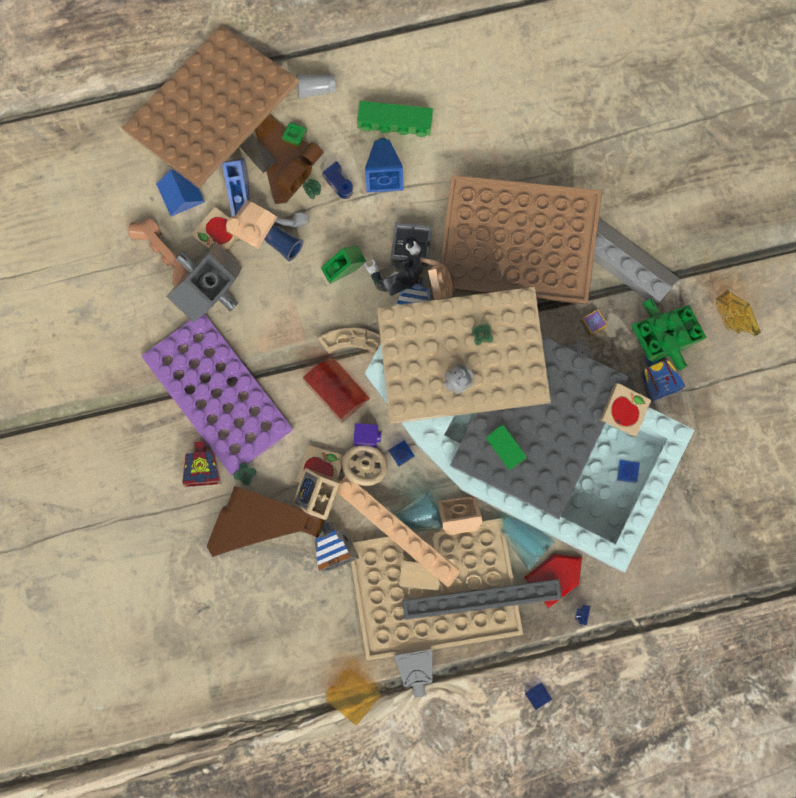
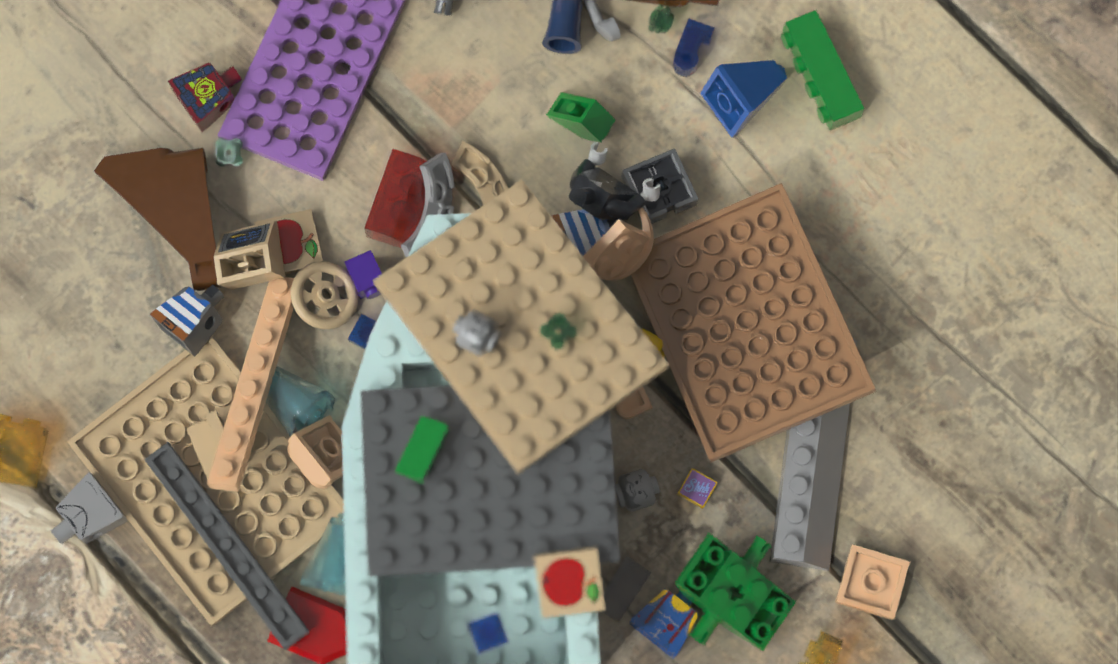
camera: 55 degrees right, 0 degrees up
none -> light grey tile [401,153,454,258]
none -> light nougat plate [835,544,910,620]

